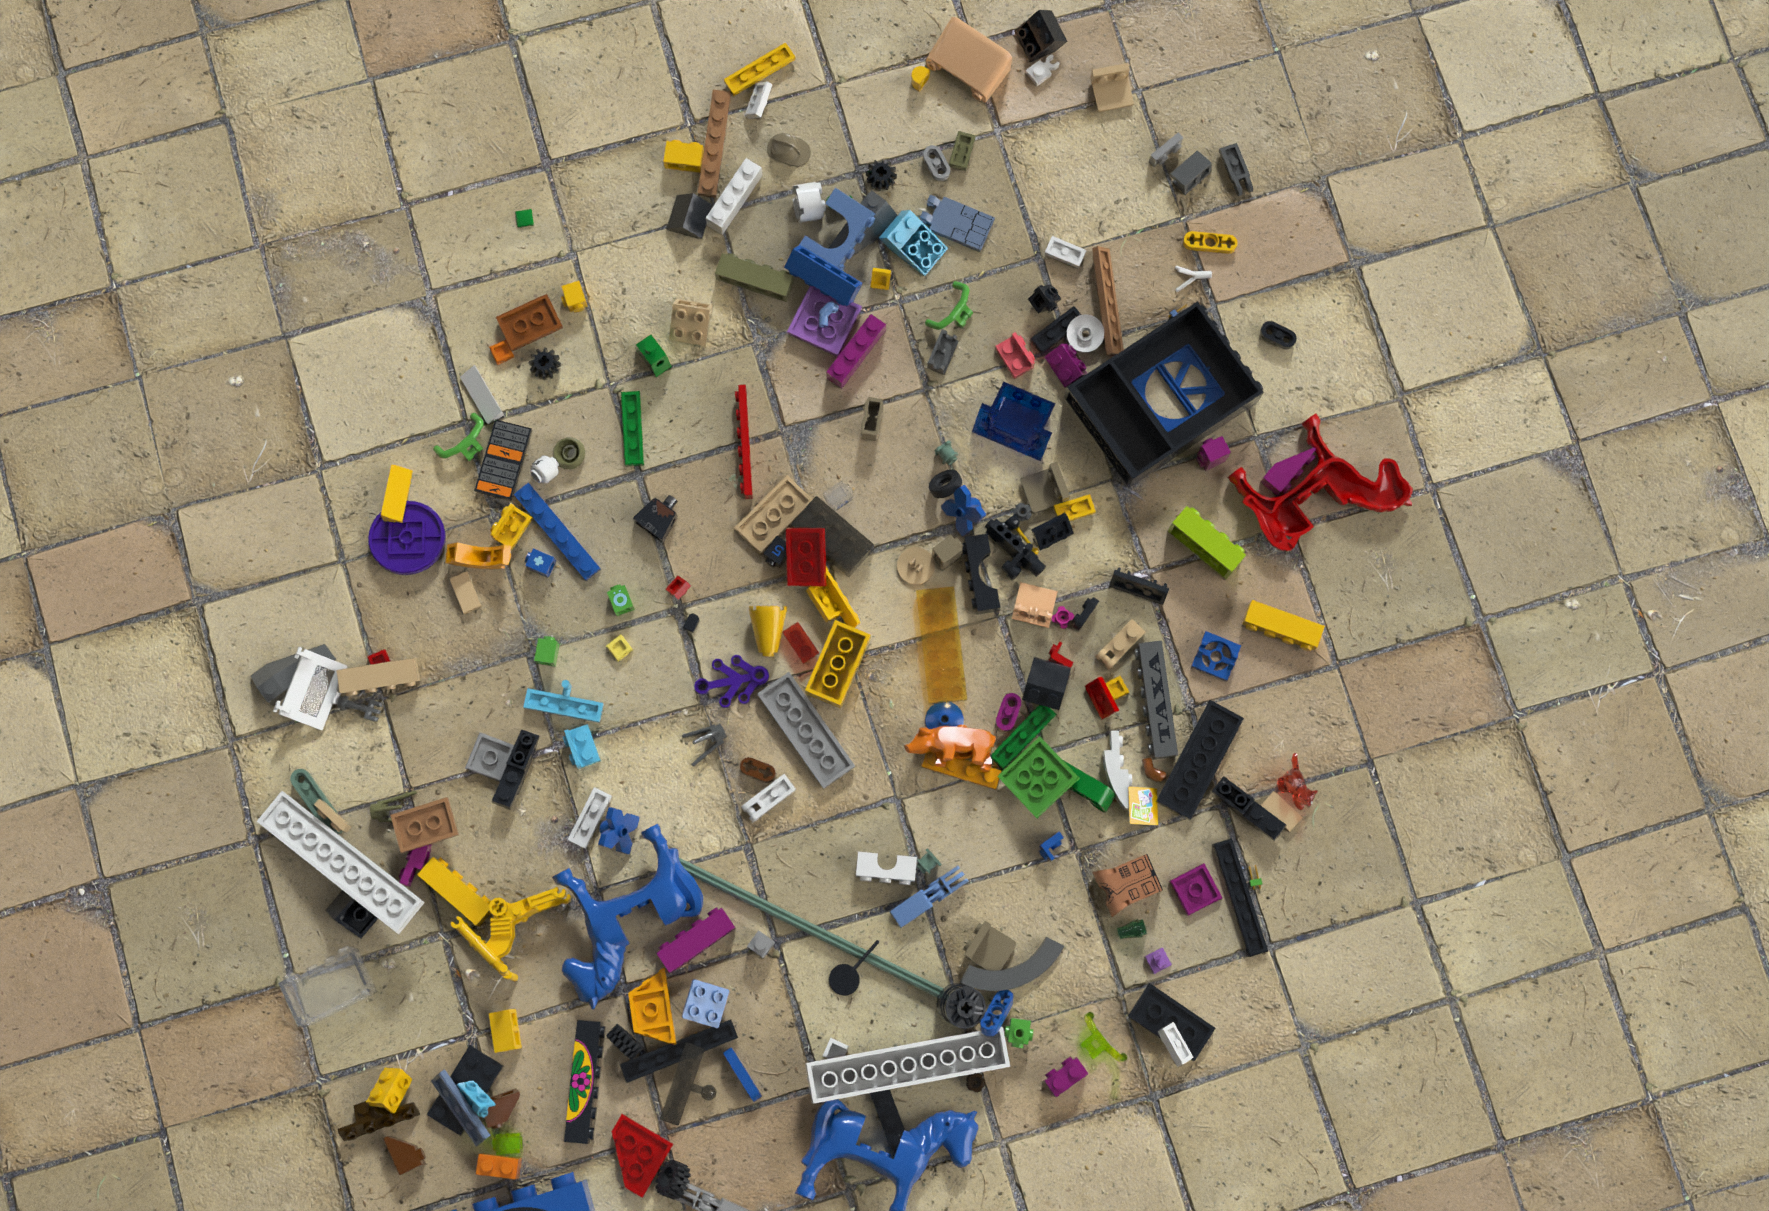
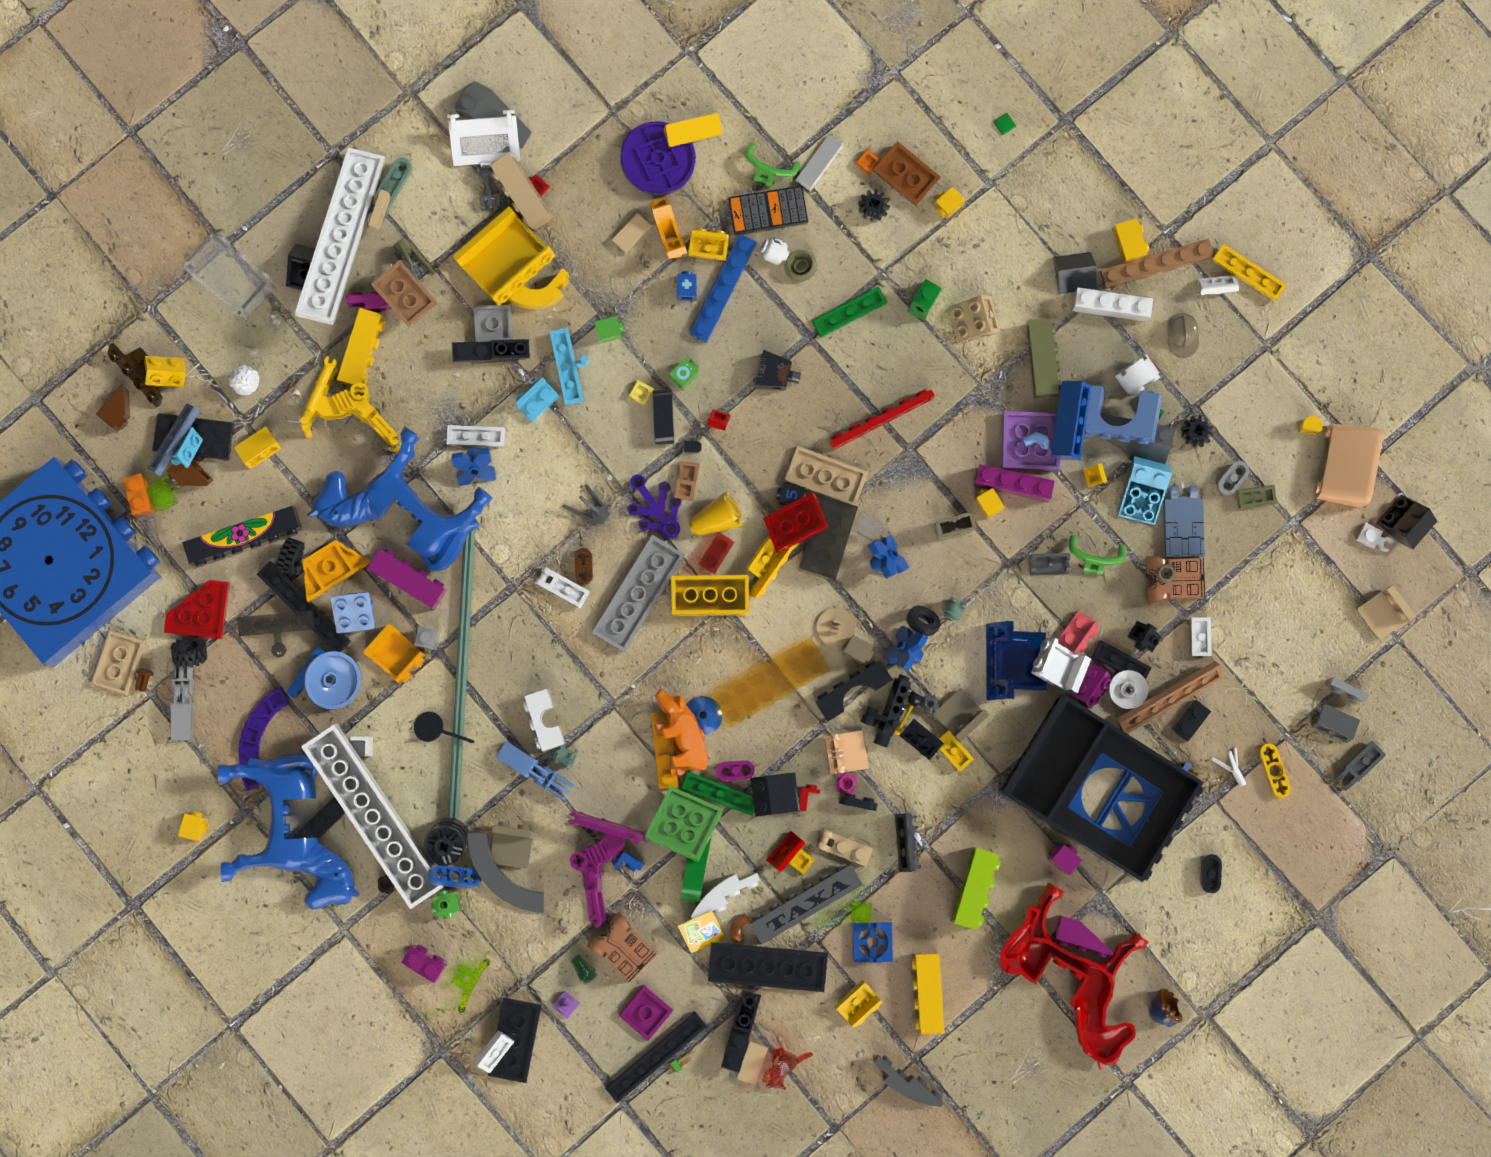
camera: 70 degrees right, 5 degrees up
none -> white piece [228,365,260,395]
none -> dark purple tile [238,687,290,791]
none -> medium blue dish [304,651,361,709]
none -> light orange panel [363,623,425,684]
none -> yellow panel [452,207,555,306]
none -> yellow arch [508,268,570,310]
none -> magenta piece [568,811,649,928]
none -> black beam [653,389,674,445]
none -> medium nougat slope [674,461,700,501]
none -> yellow bracket [834,980,882,1028]
none -> clear neon green brick [850,901,872,923]
none -> blue plant [868,535,909,579]
none -> dark grey slope [873,1055,943,1107]
none -> yellow brick [975,488,1005,519]
none -> white panel [1031,637,1091,694]
none -> nougat piece [1146,556,1206,604]
none -> hair [1148,988,1183,1027]
none -> dark tan plate [1157,564,1176,583]
none -> black plate [1172,700,1211,742]

